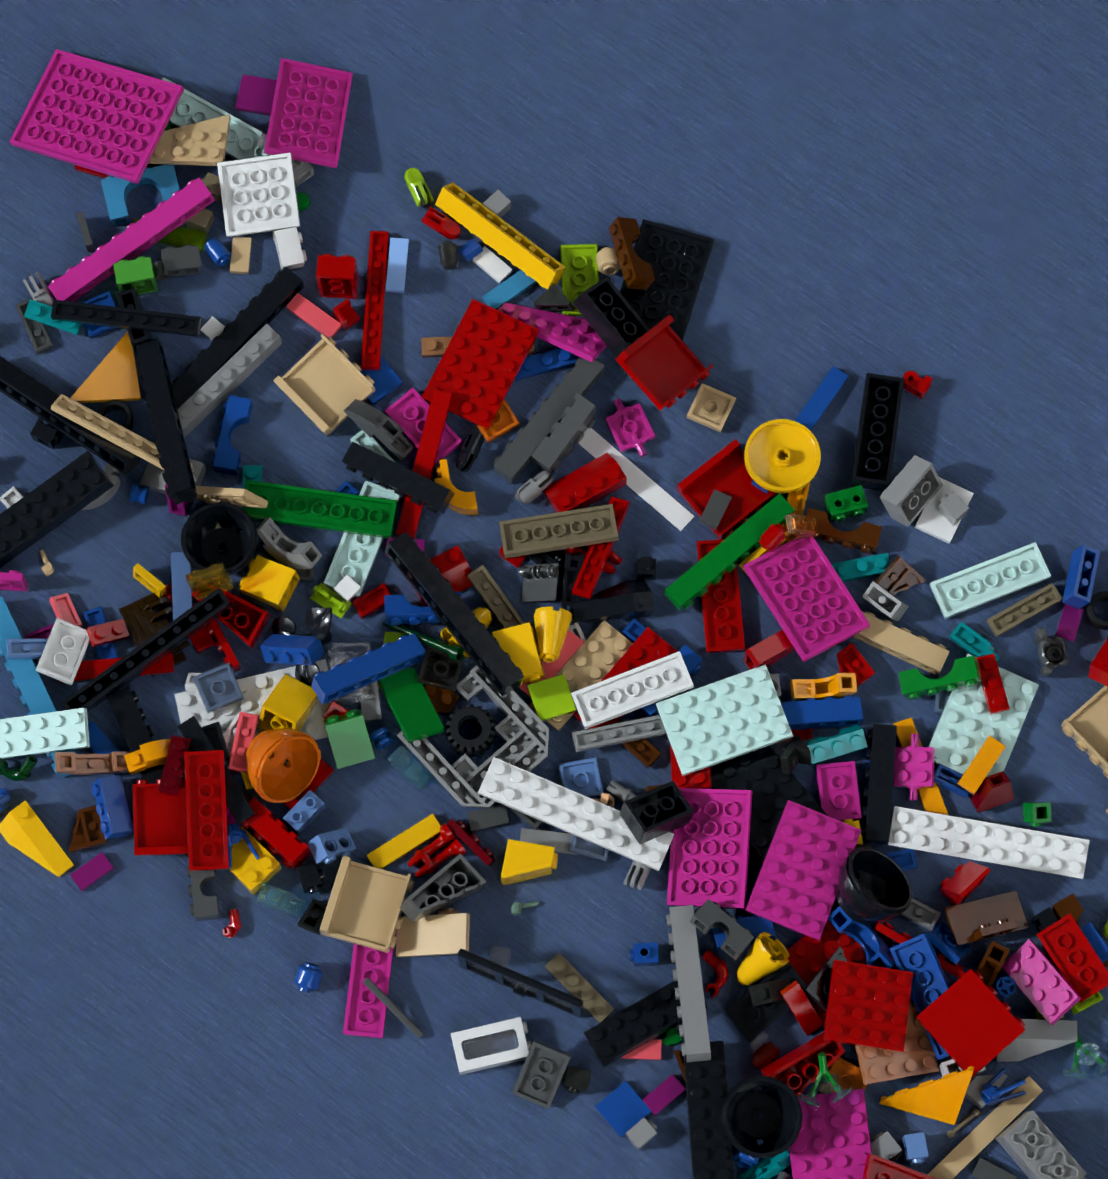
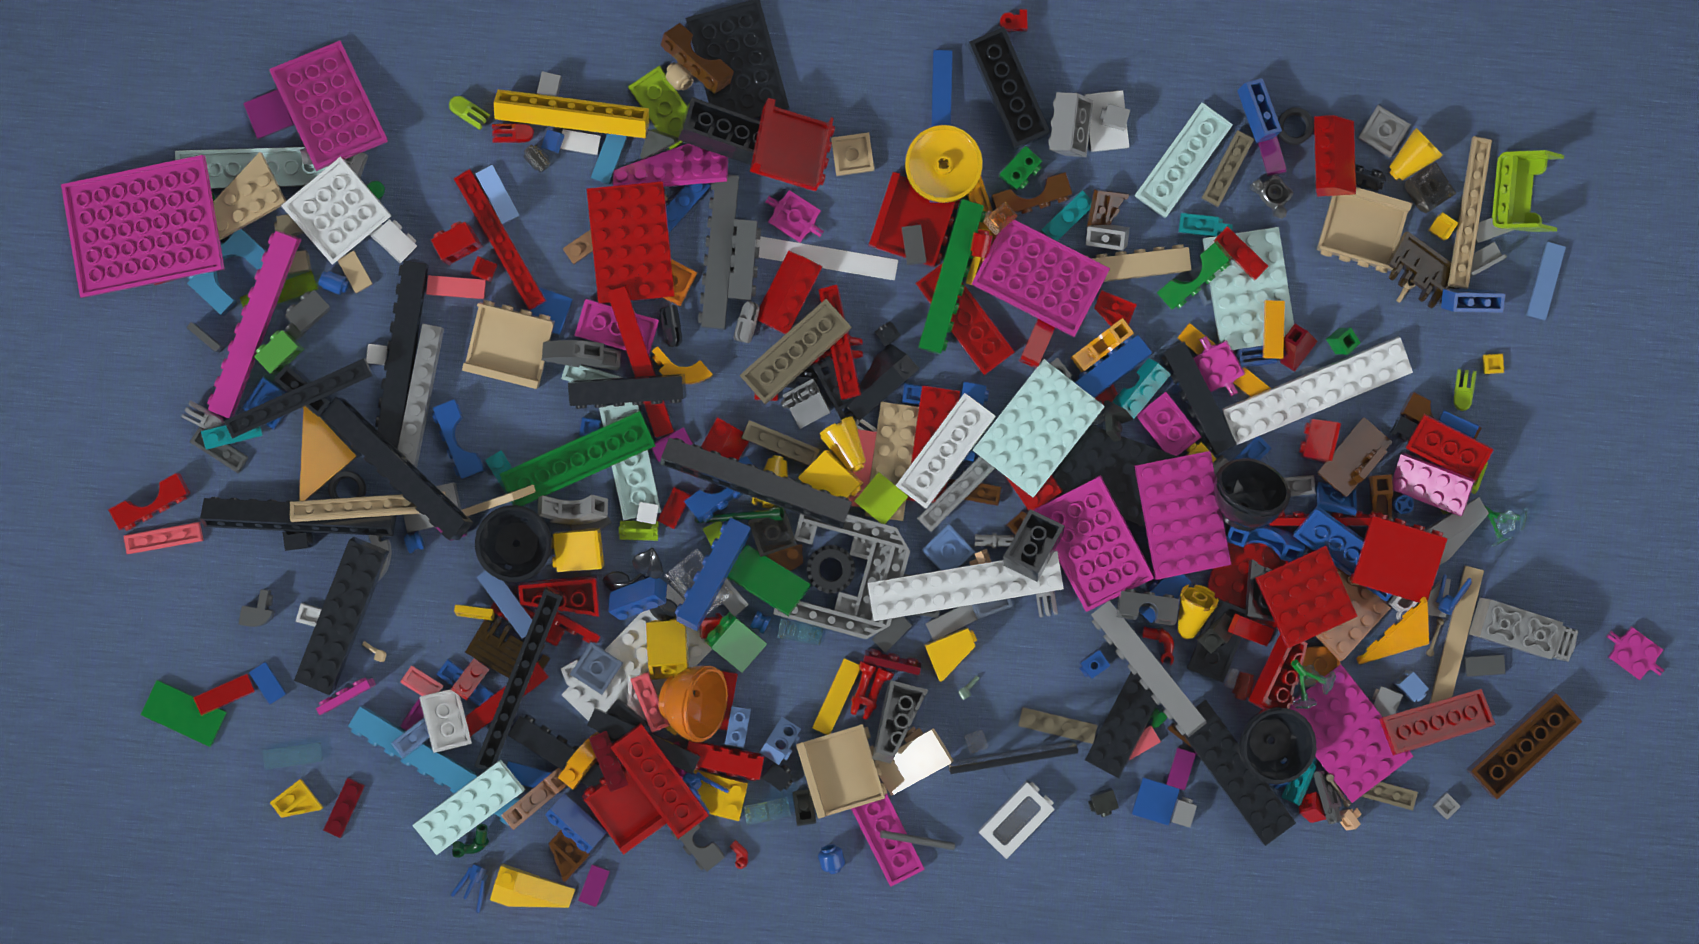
camera: 40 degrees left, 15 degrees up
clear yellow plate [186,563,234,600] -> none
dark grey plate [512,1039,572,1109] -> none

